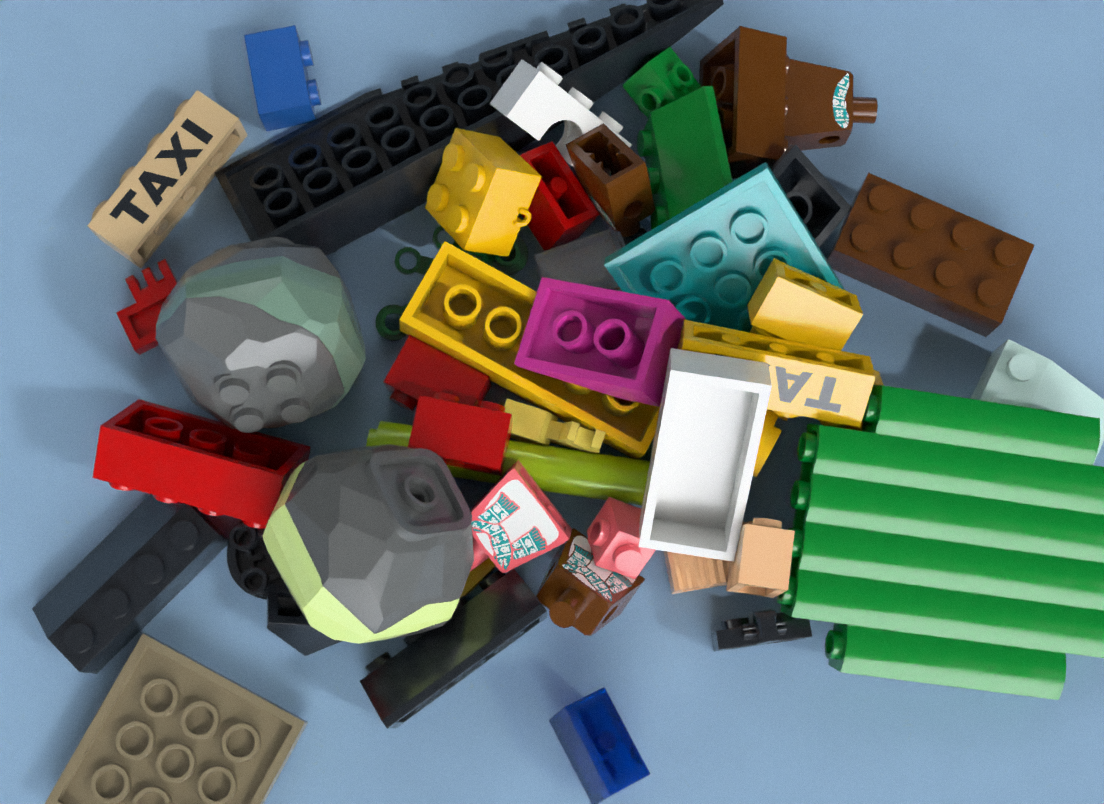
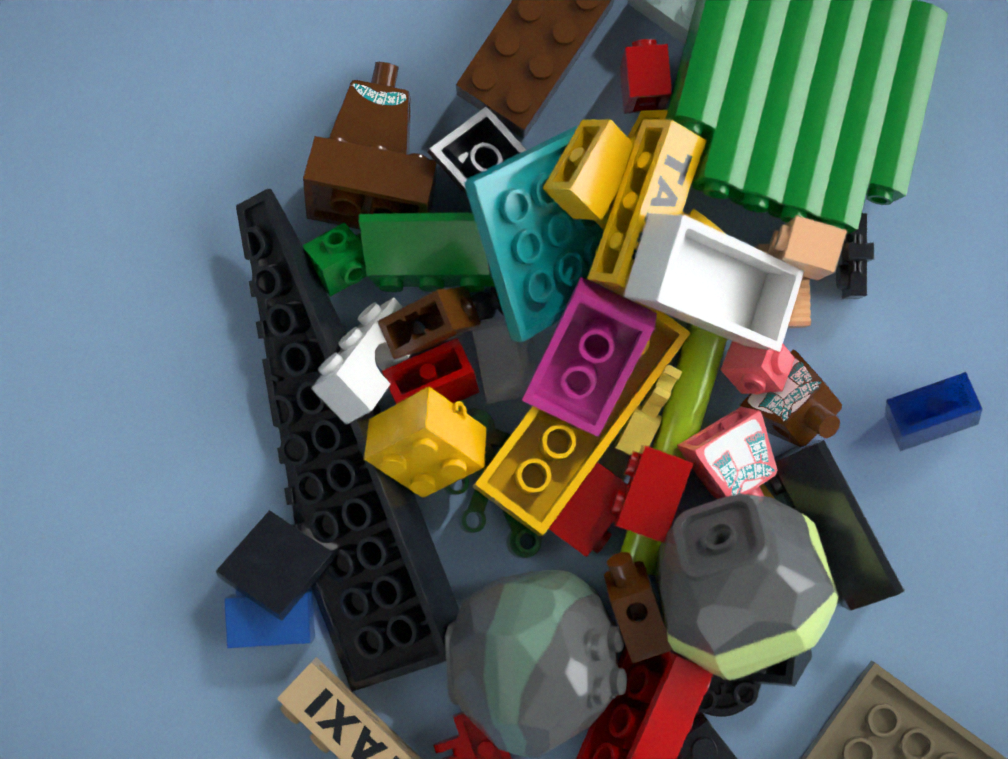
camera: 80 degrees left, 10 degrees up
none -> black tile [216,510,334,621]
none -> reddish brown torso [604,552,673,663]
none -> red brick [620,39,672,114]

